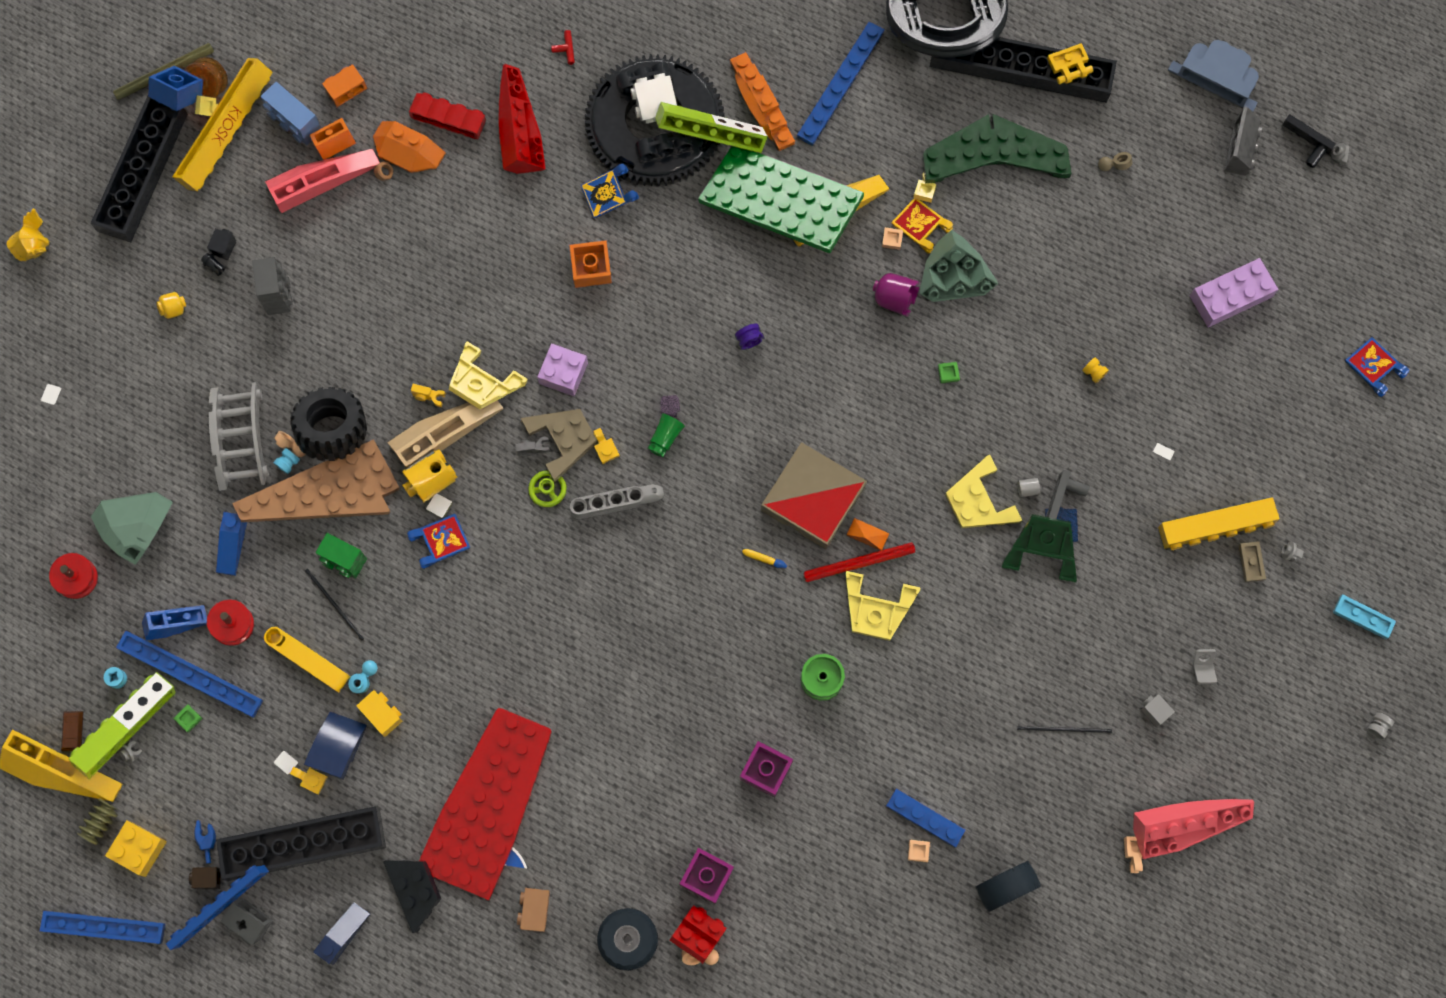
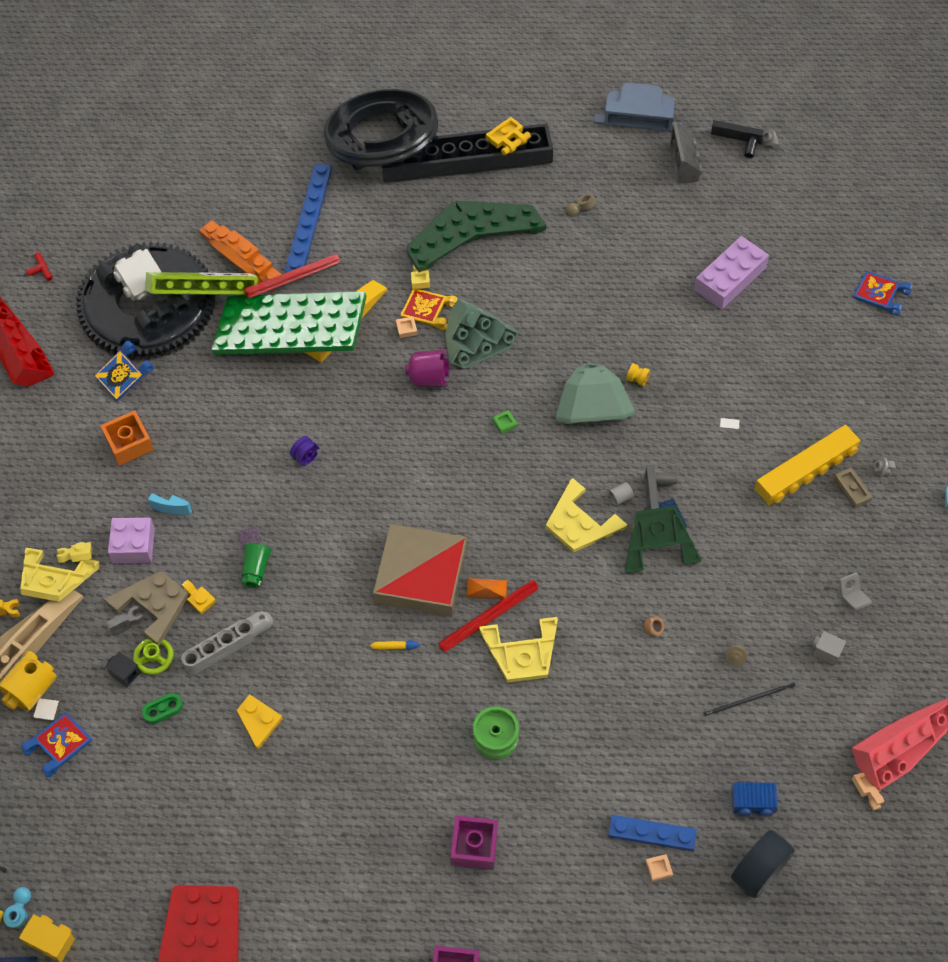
camera: 20 degrees left, 15 degrees down
none -> light yellow plate [57,542,92,563]
none -> black brick [105,651,141,687]
none -> green plate [142,693,183,724]
none -> medium azure slope [148,493,192,515]
none -> yellow wing [237,694,283,750]
none -> red axle [244,254,340,298]
none -> sand green brick [556,363,635,424]
none -> medium nougat piece [643,616,664,636]
none -> dark tan wheel [726,644,747,667]
none -> blue brick [731,782,778,817]

